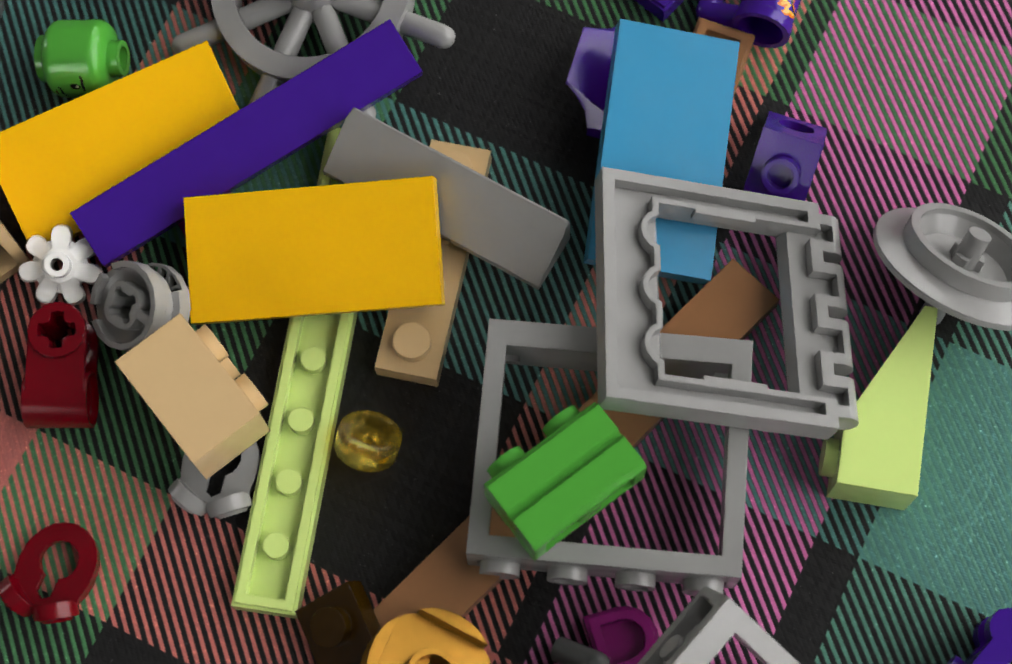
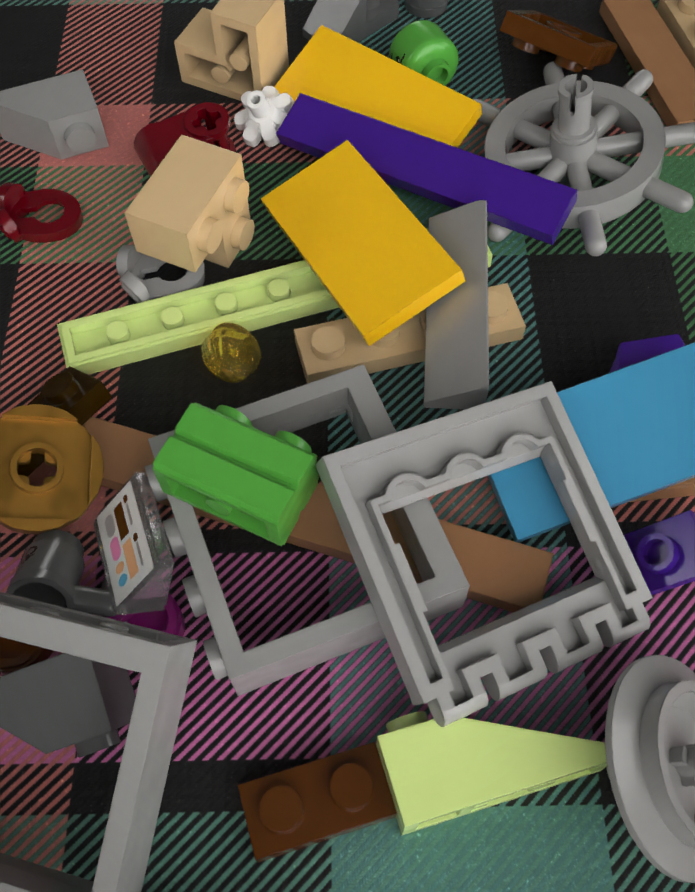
camera: 60 degrees right, 10 degrees down
light grey wheel [90,260,191,350] -> none
none -> slope [94,472,174,615]
none -> reddish brown plate [238,742,397,863]

